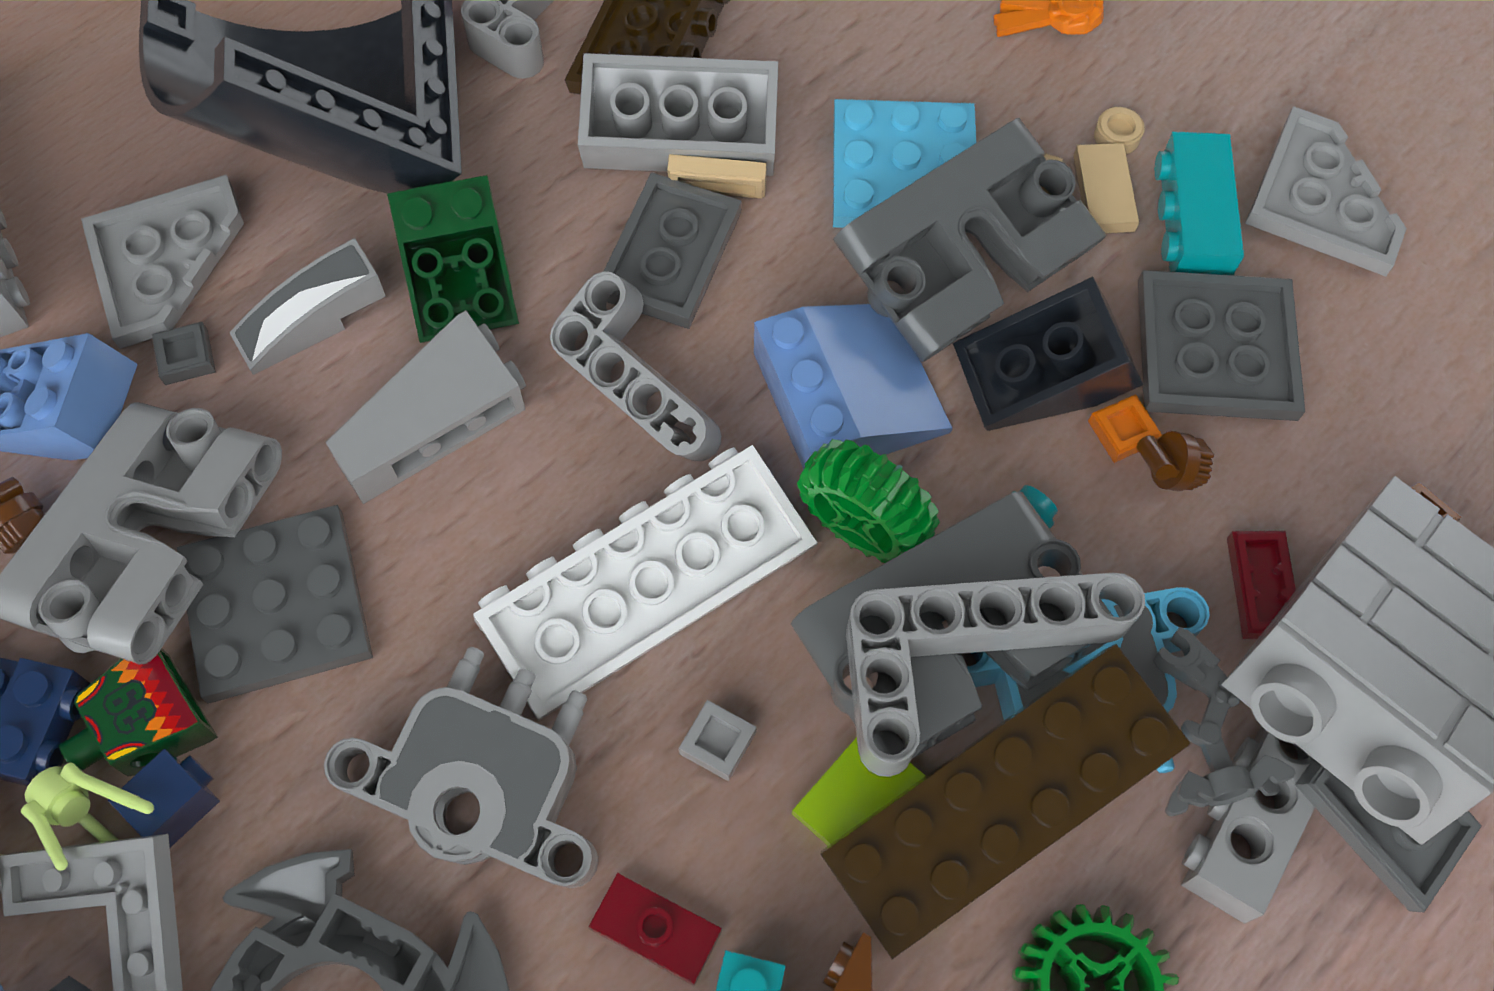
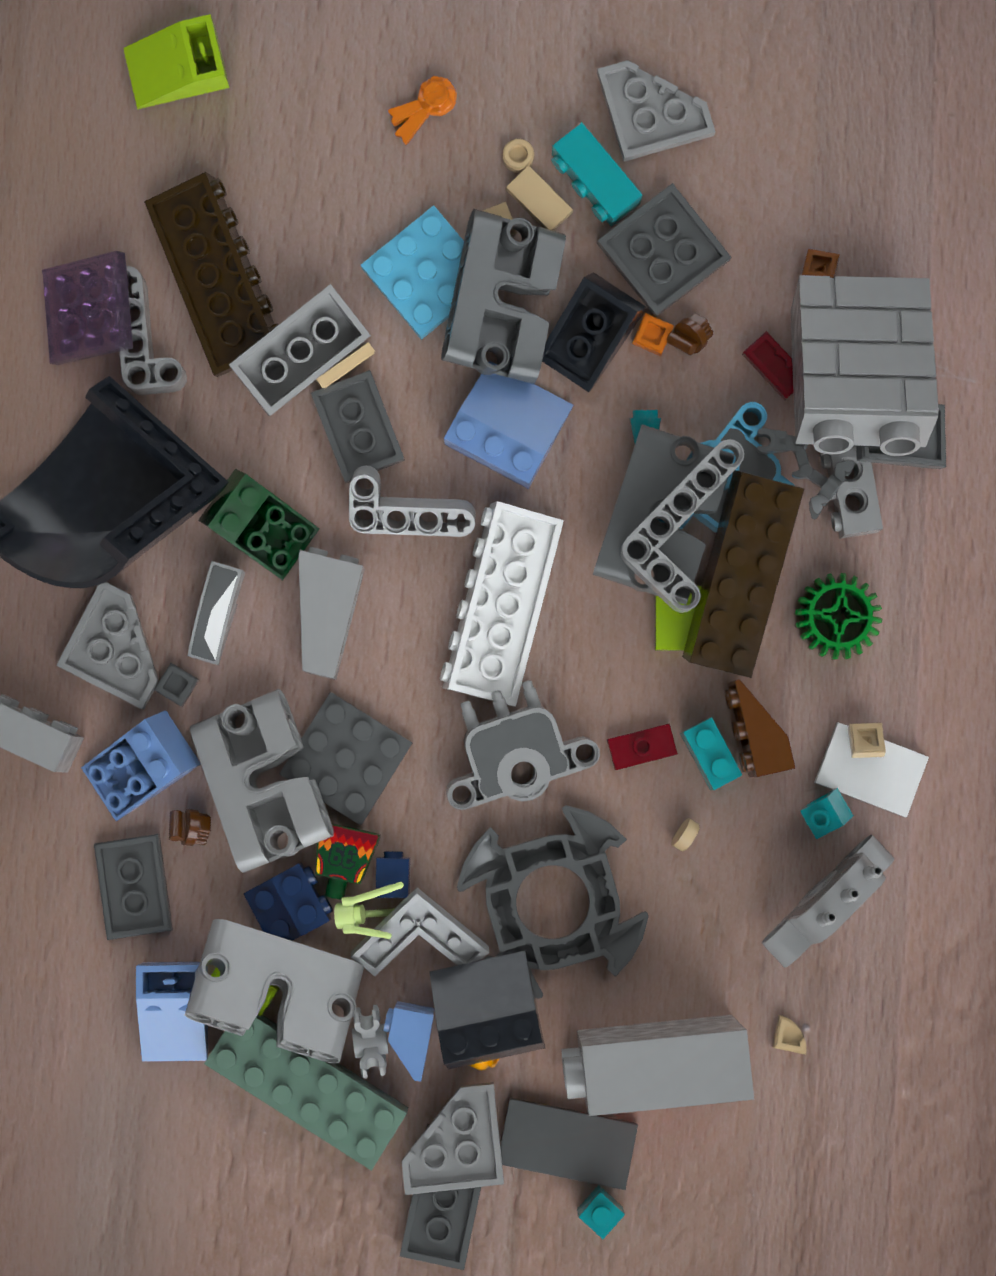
camera: 40 degrees left, 20 degrees up
light grey plate [679,700,757,781] -> none
green gear [797,439,940,563] -> none

